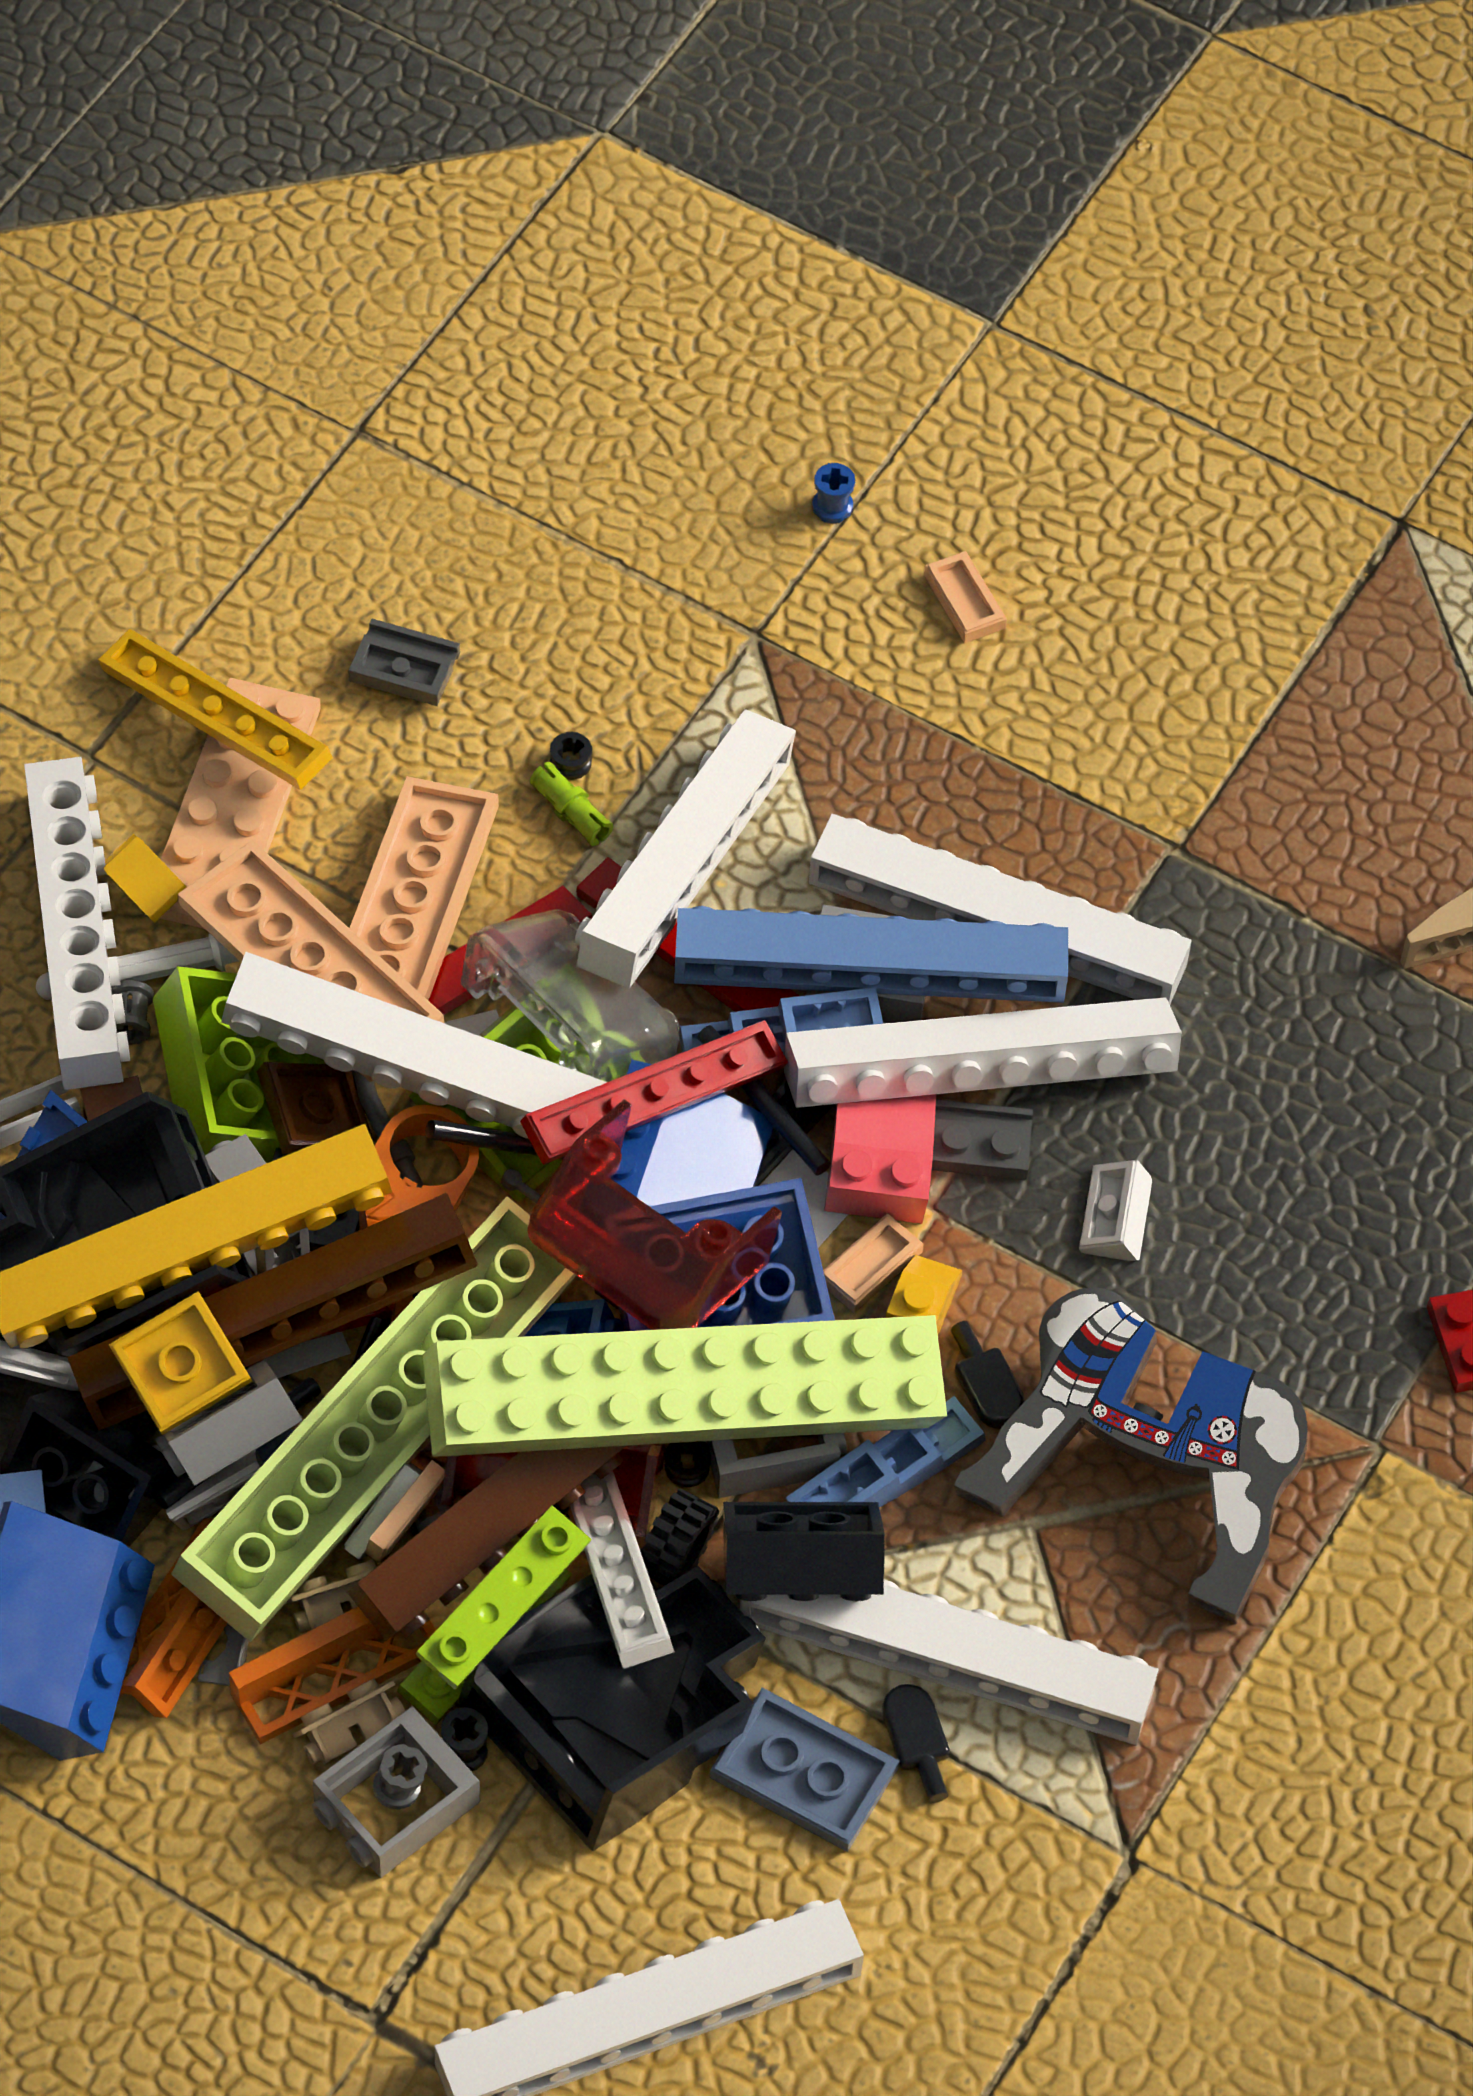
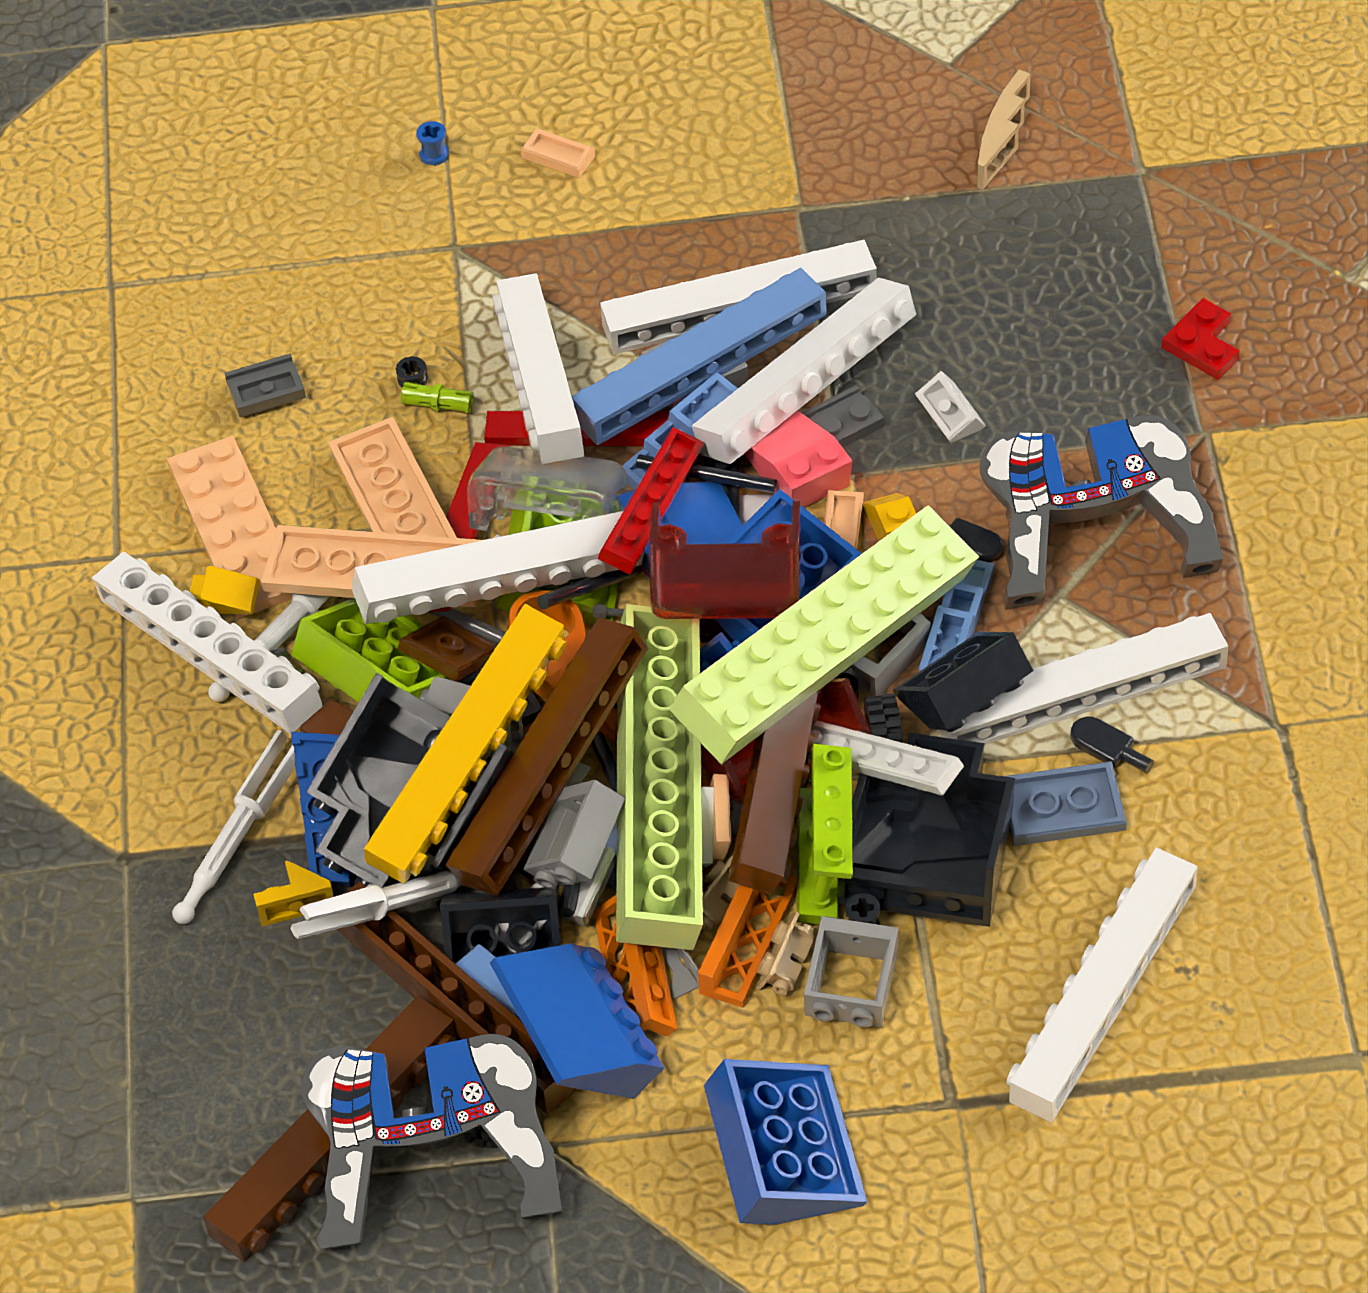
camera: 30 degrees left, 5 degrees down
yellow plate [98,628,332,790] -> none
yellow tile [109,1291,252,1435] -> none
dark grey bush [373,1744,428,1810] -> none
none -> blue slope [704,1059,867,1225]

